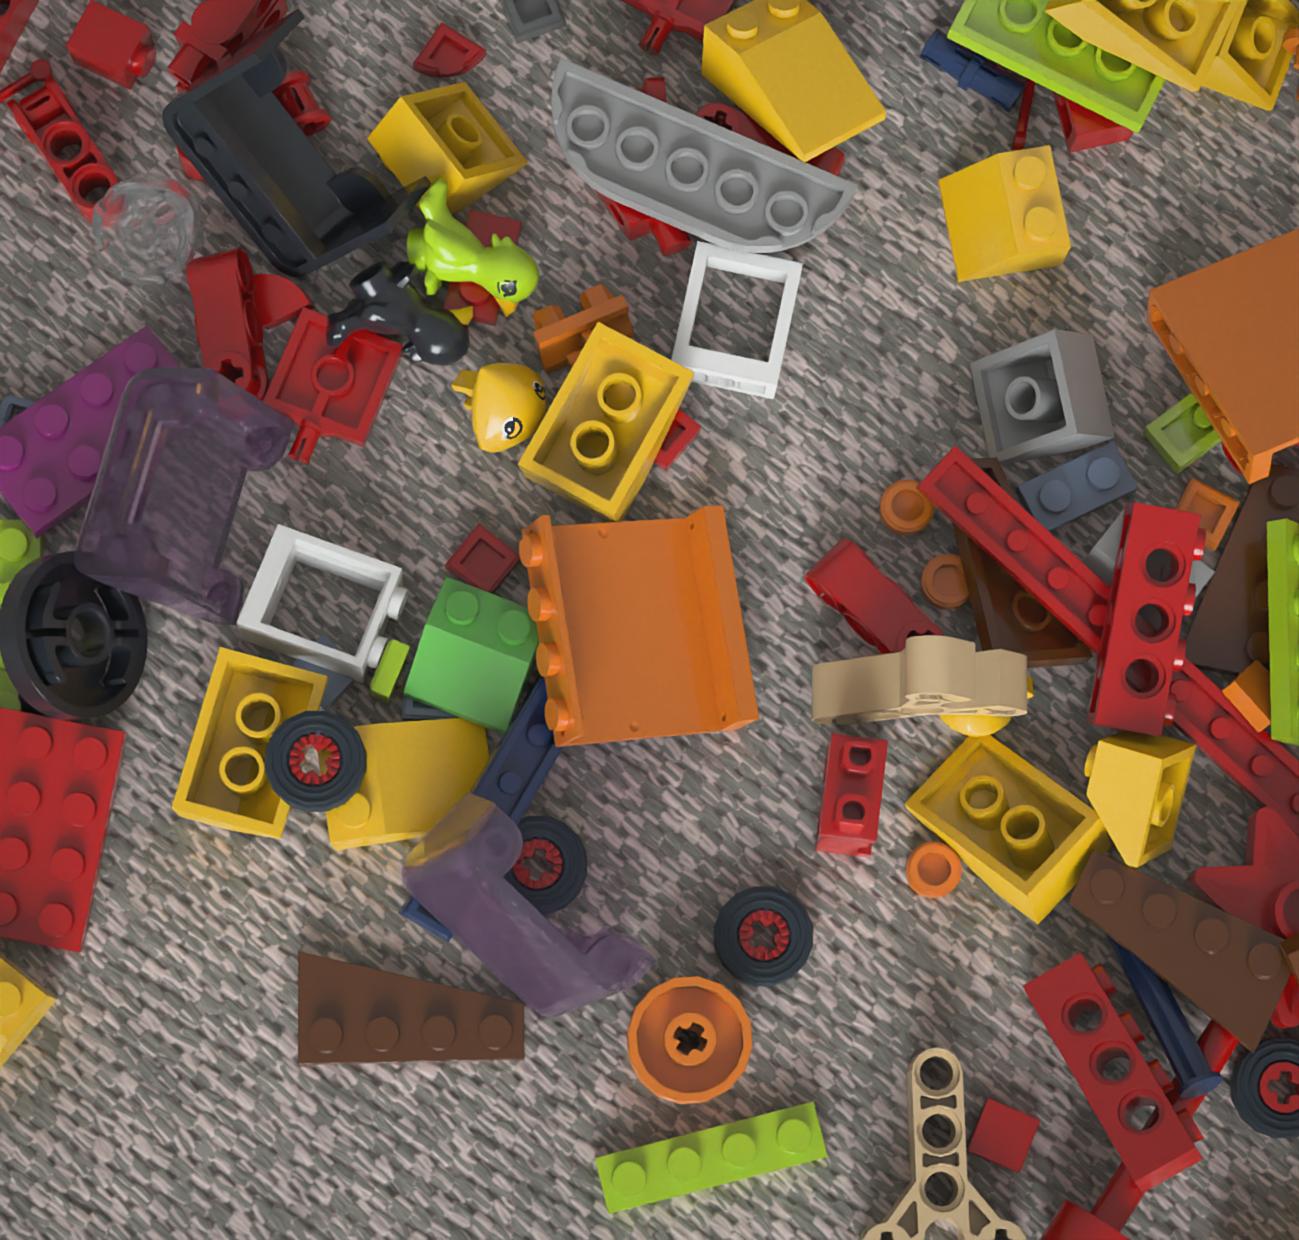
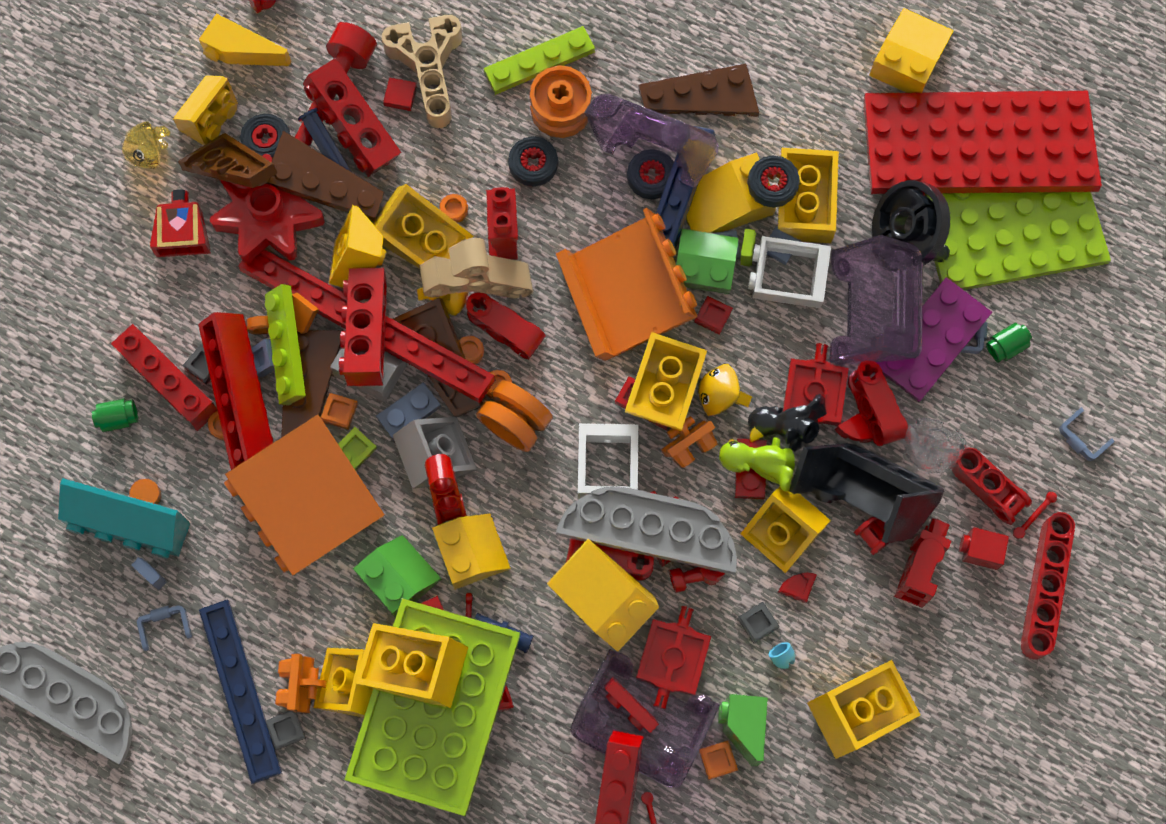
camera: 175 degrees right, 5 degrees down
none -> bright green slope [353,535,442,619]
none -> red piece [424,454,467,525]
none -> orange wheel [476,380,553,452]

